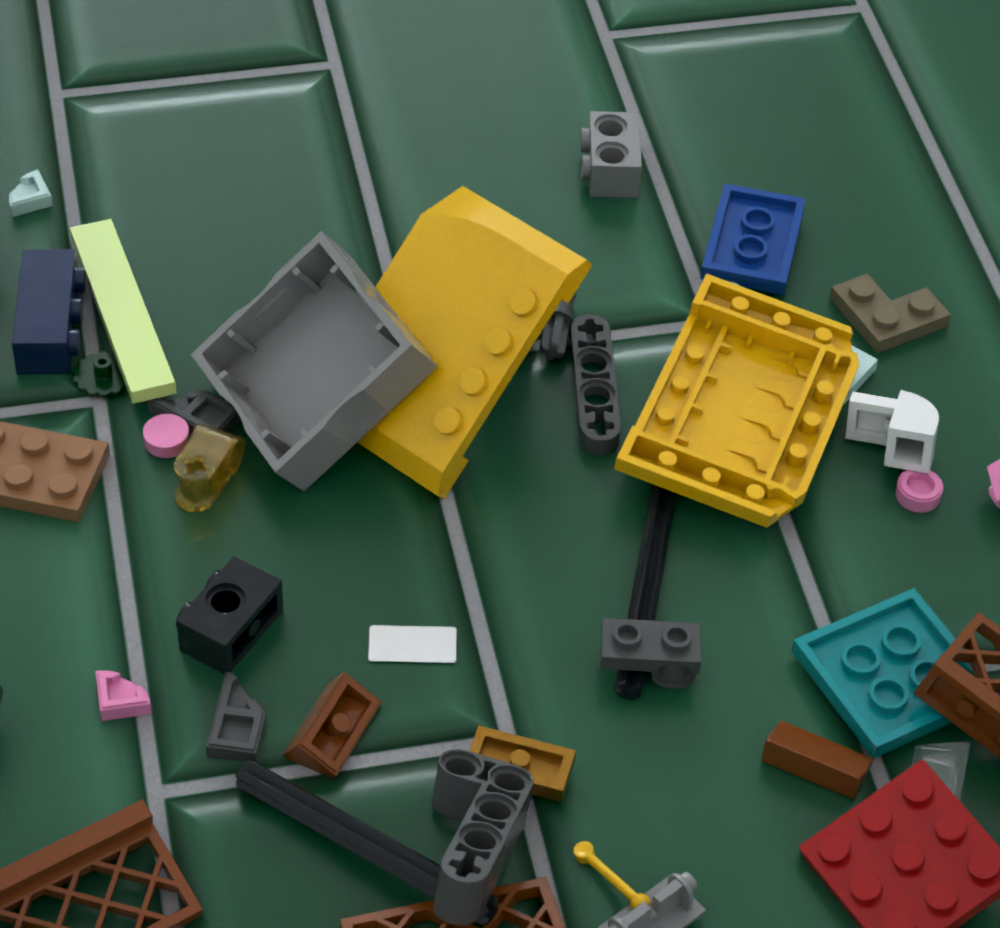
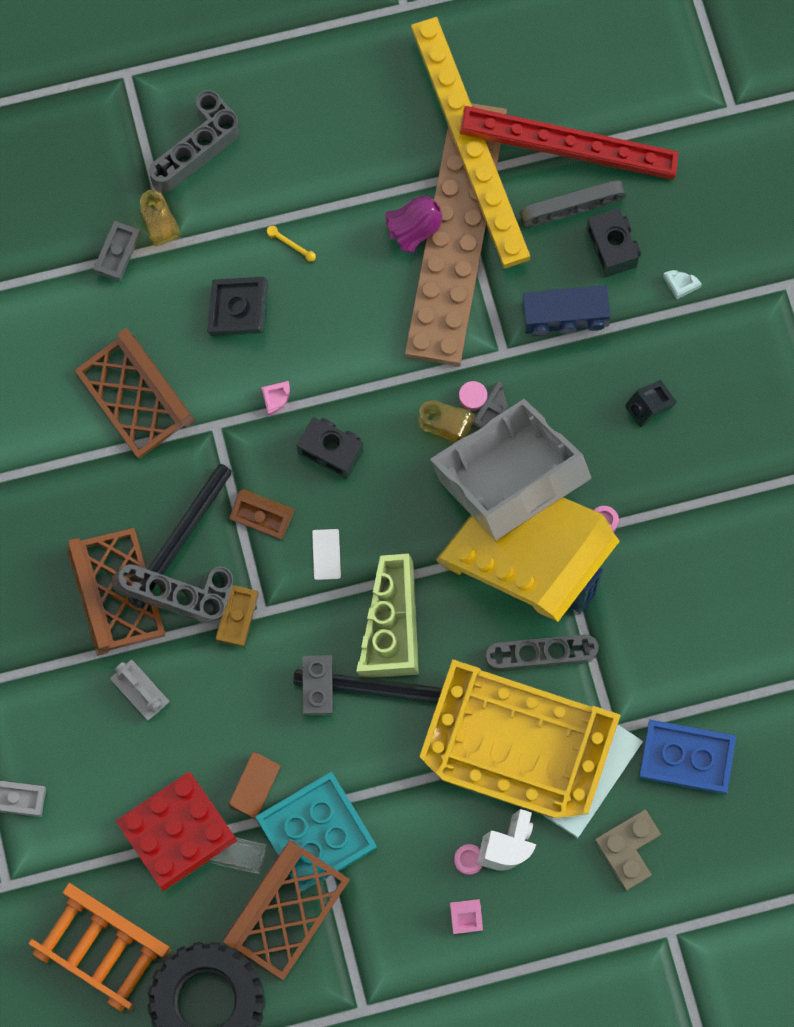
camera: 90 degrees right, 25 degrees up
yellowish green tile [70,219,177,404] -> none
dark green piece [73,351,127,399] -> none
dark grey tile [206,672,267,763] -> none
dark grey axle [539,292,577,361] -> none
yellow hinge [573,841,651,910] -> none
light grey brick [580,111,642,198] -> none
none -> yellowish green wedge [356,554,419,678]
none -> black bracket [625,380,677,427]

